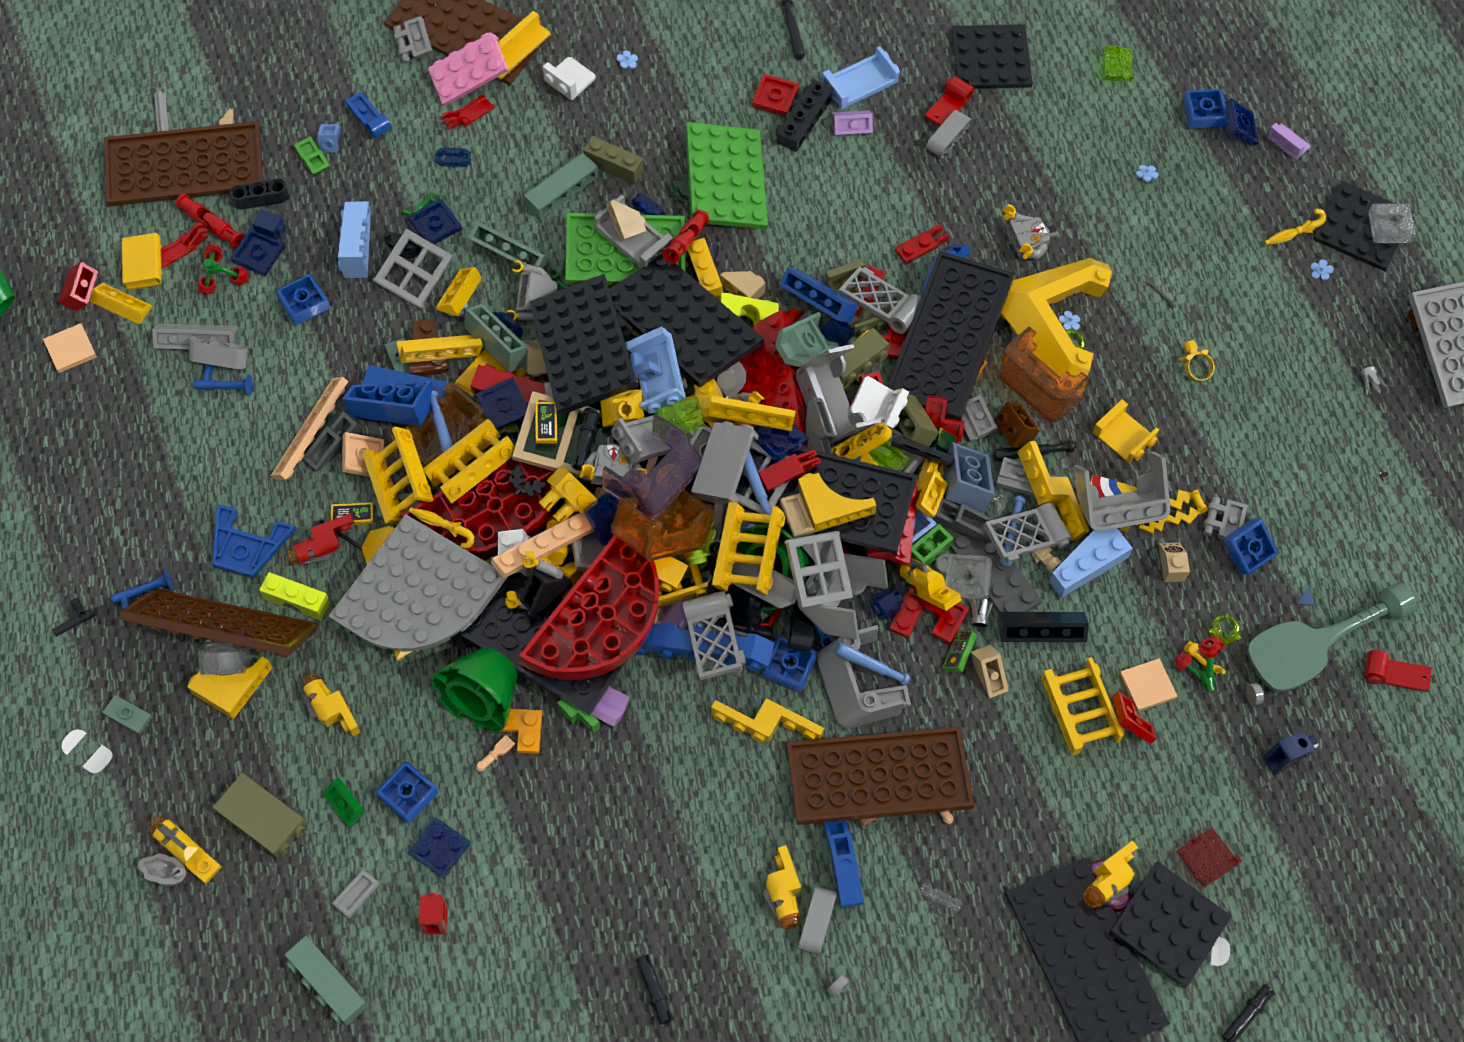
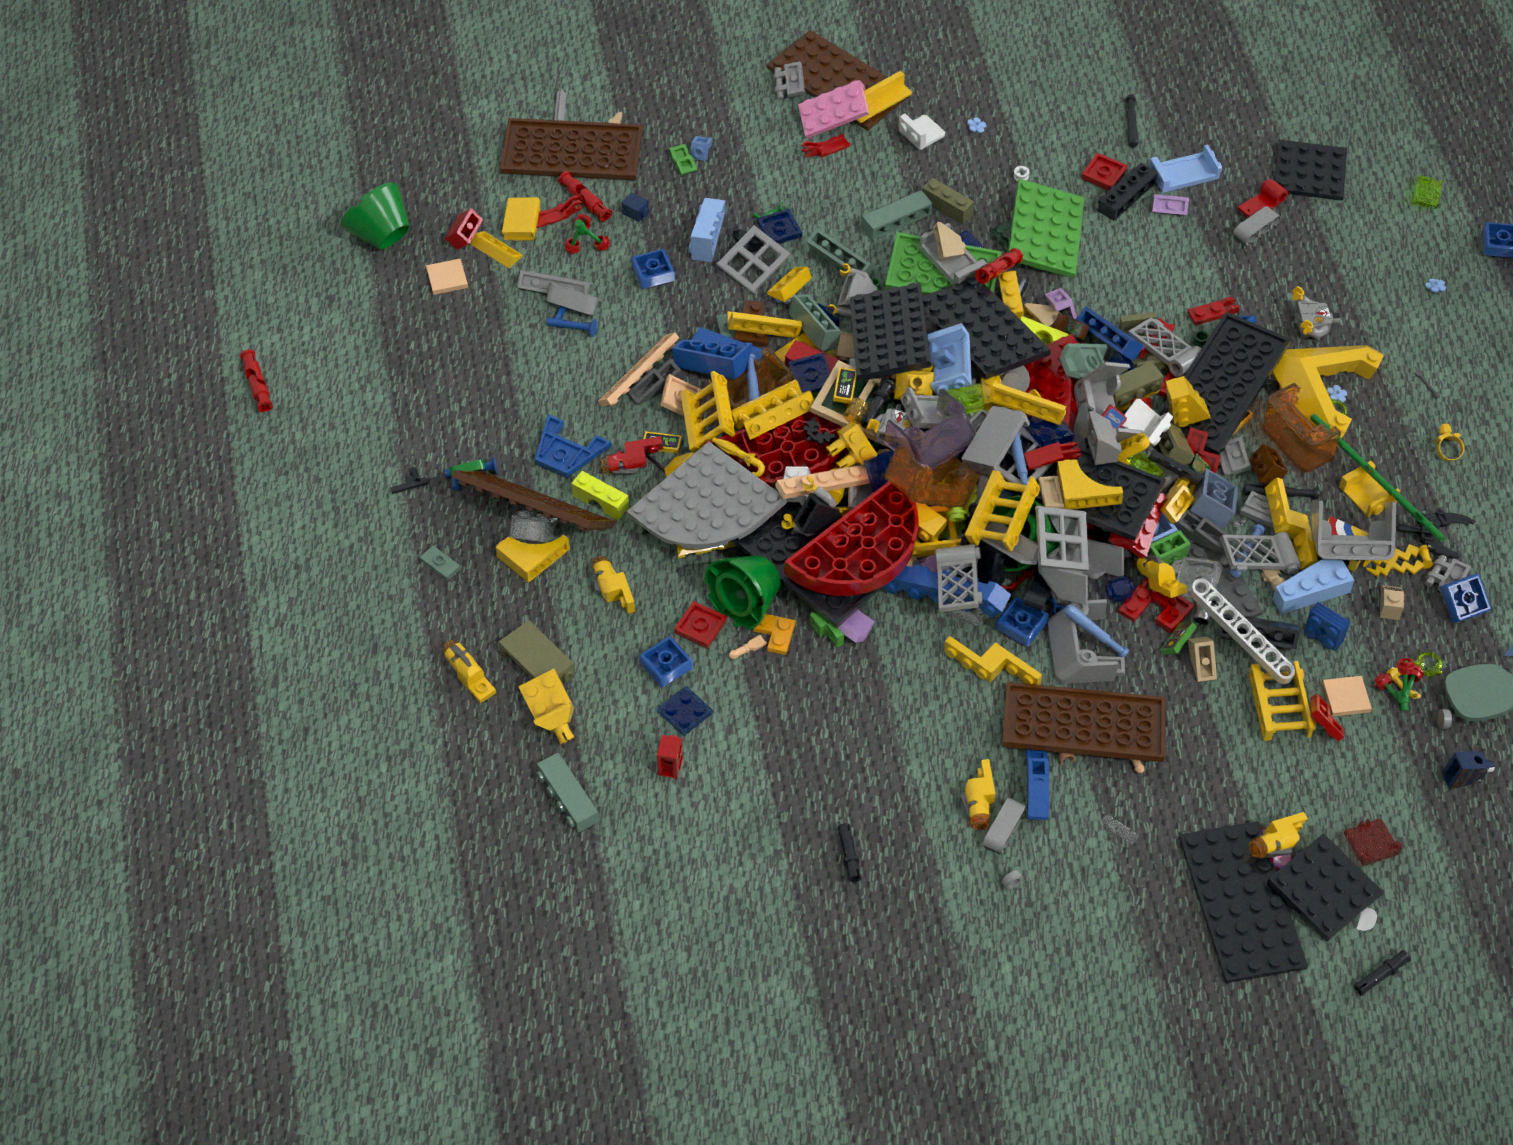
camera: 15 degrees right, 10 degrees down
white sticker [61,730,112,773] -> none
light grey arm [138,853,186,886] -> none
black beam [229,179,289,210] -> none
clear blue plate [230,228,286,277] -> none
green plate [323,778,365,827] -> none
light grey tile [332,869,380,919] -> none
blue plate [345,92,391,138] -> none
clear blue beam [435,148,472,167] -> none
none -> green beam [449,459,486,477]
none -> yellow plate [519,668,574,745]
none -> red plate [674,601,727,649]
none -> clear yellow wheel [844,398,869,424]
none -> white bush [1014,166,1029,181]
none -> lavender panel [1045,288,1077,319]
none -> reddish brown leg [1052,313,1090,340]
none -> light grey slope [1086,411,1121,465]
none -> slope [1101,404,1127,429]
none -> yellow wedge [1166,376,1211,427]
none -> white beam [1191,578,1295,684]
none -> dark green plate [1192,330,1209,347]
none -> blue brick [1304,602,1350,651]
none -> green plant [1310,413,1446,542]
none -> black bar [1397,509,1476,558]

